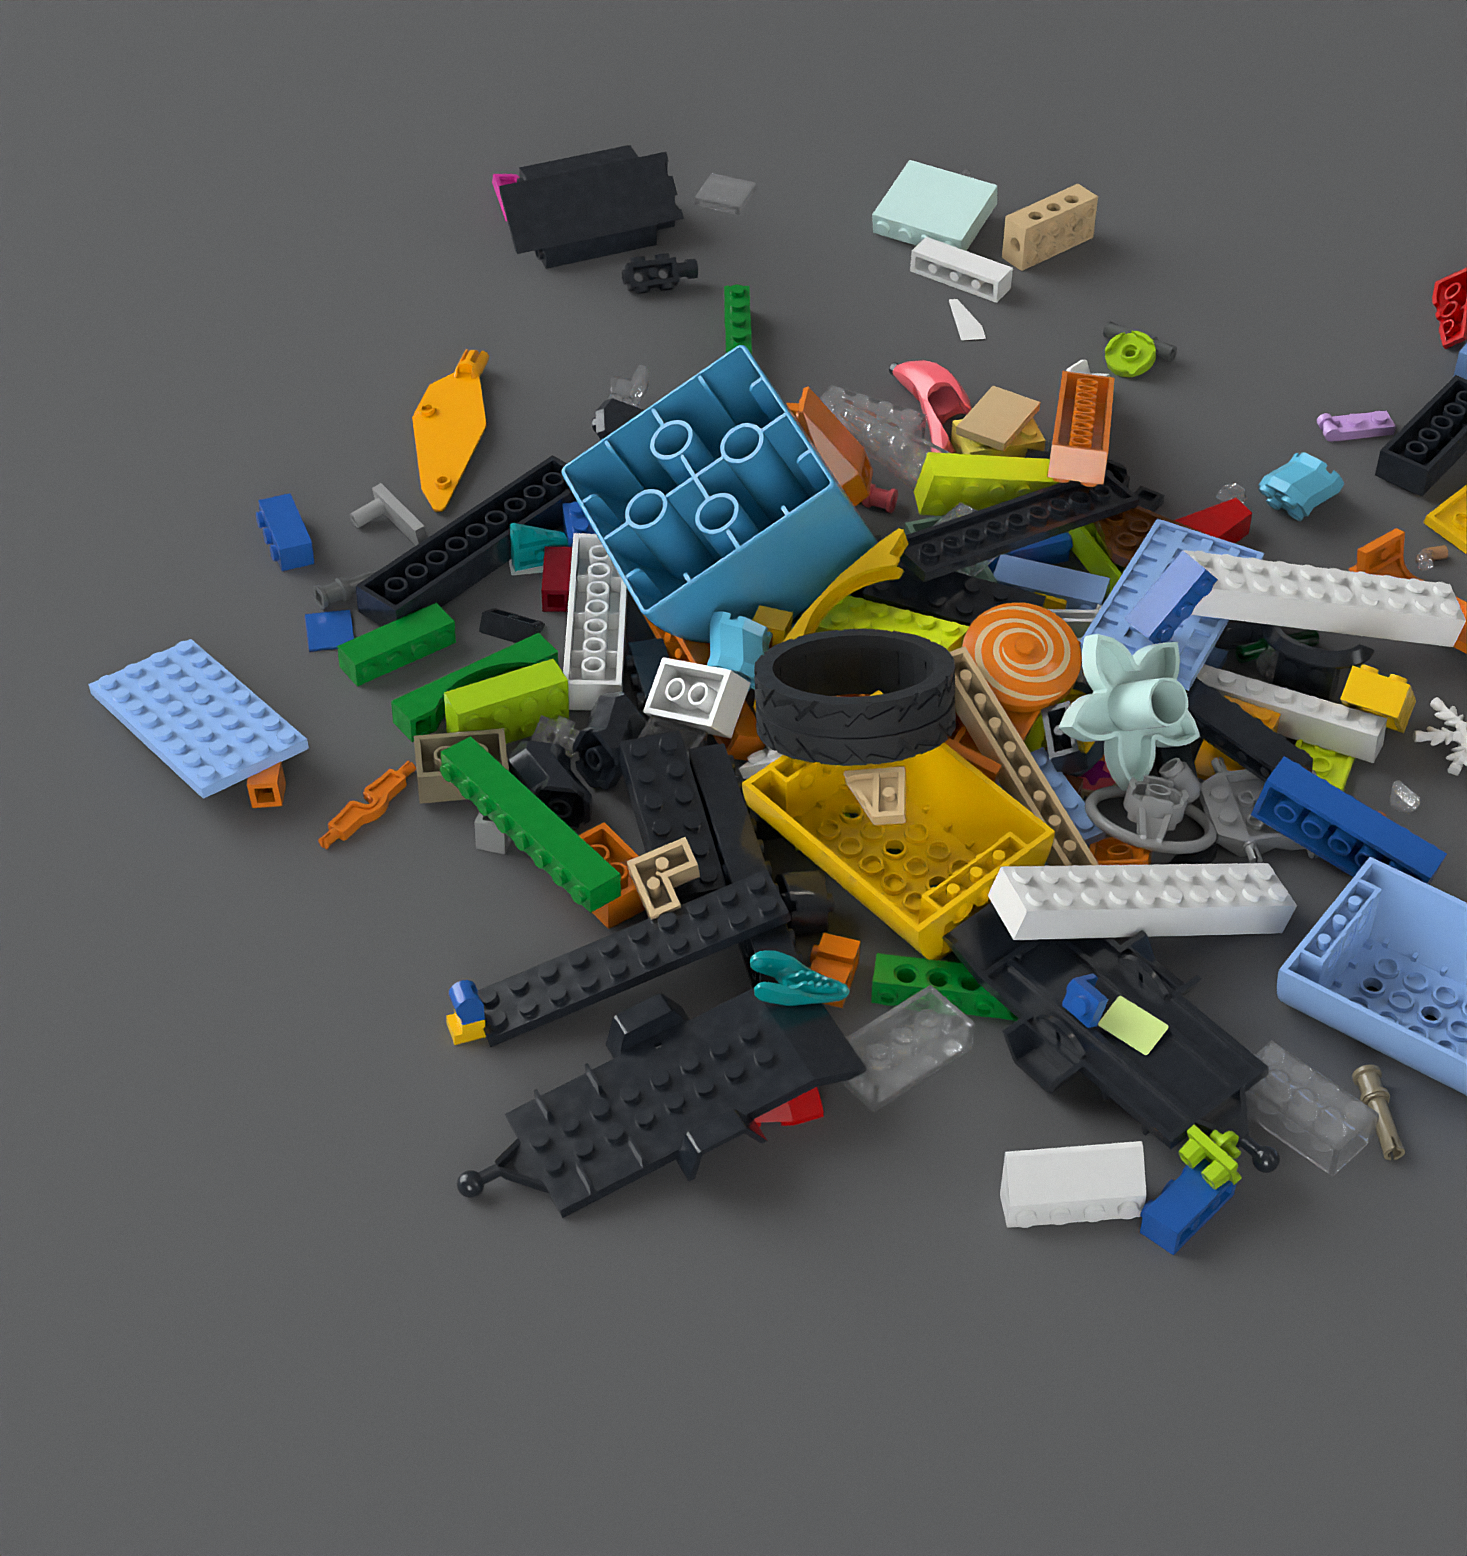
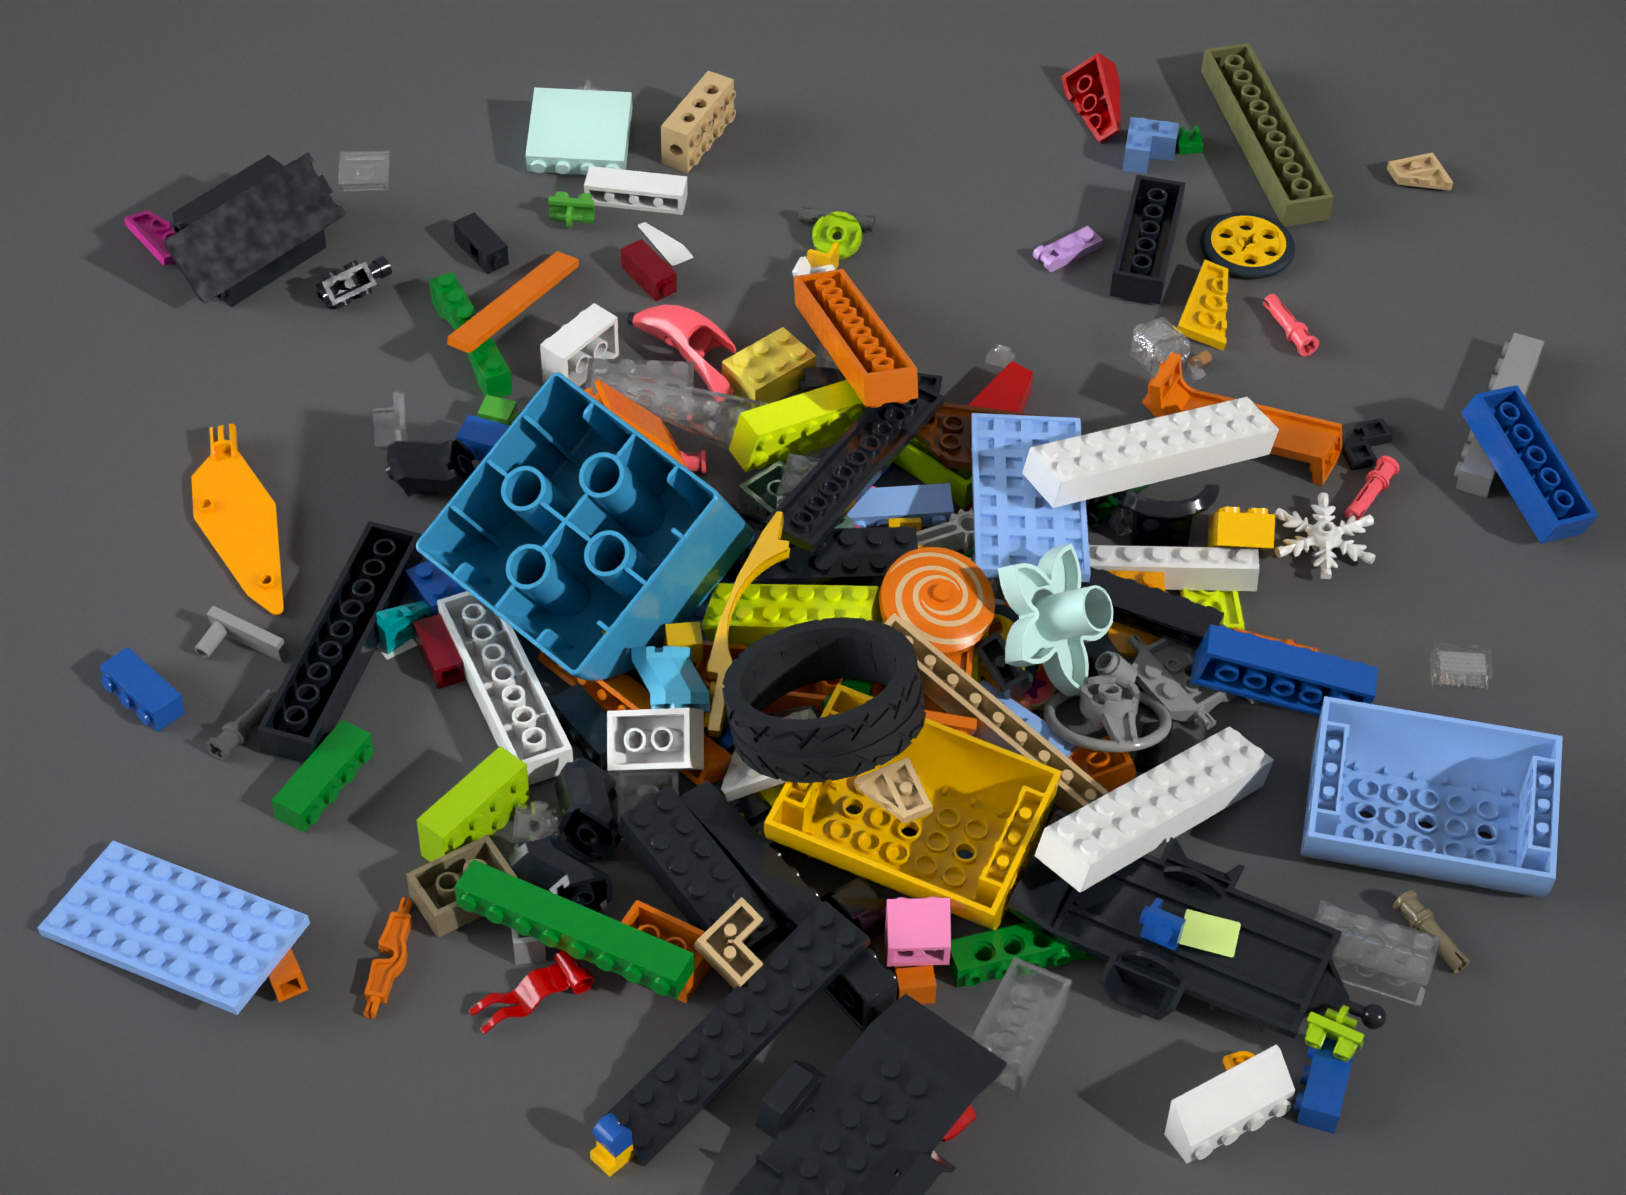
camera: 25 degrees left, 5 degrees up
blue window [305,610,354,652] -> none
green arch [391,633,559,742] -> none
black slope [479,608,545,643] -> none
teal animal [750,950,850,1006] -> none
tan tile [956,386,1040,451] -> none
brick [1125,550,1218,644] -> none
medium azure brick [1258,452,1344,521] -> none
clear plate [1389,780,1421,813] -> none
none -> orange tile [447,251,579,353]
none -> black brick [453,212,509,274]
none -> red flag [468,950,595,1034]
none -> white brick [540,303,619,386]
none -> bright green hips [548,191,595,228]
none -> dark red brick [621,239,677,301]
none -> yellow panel [807,242,840,270]
none -> bright pink slope [884,897,951,966]
none -> clear brick [1129,317,1190,378]

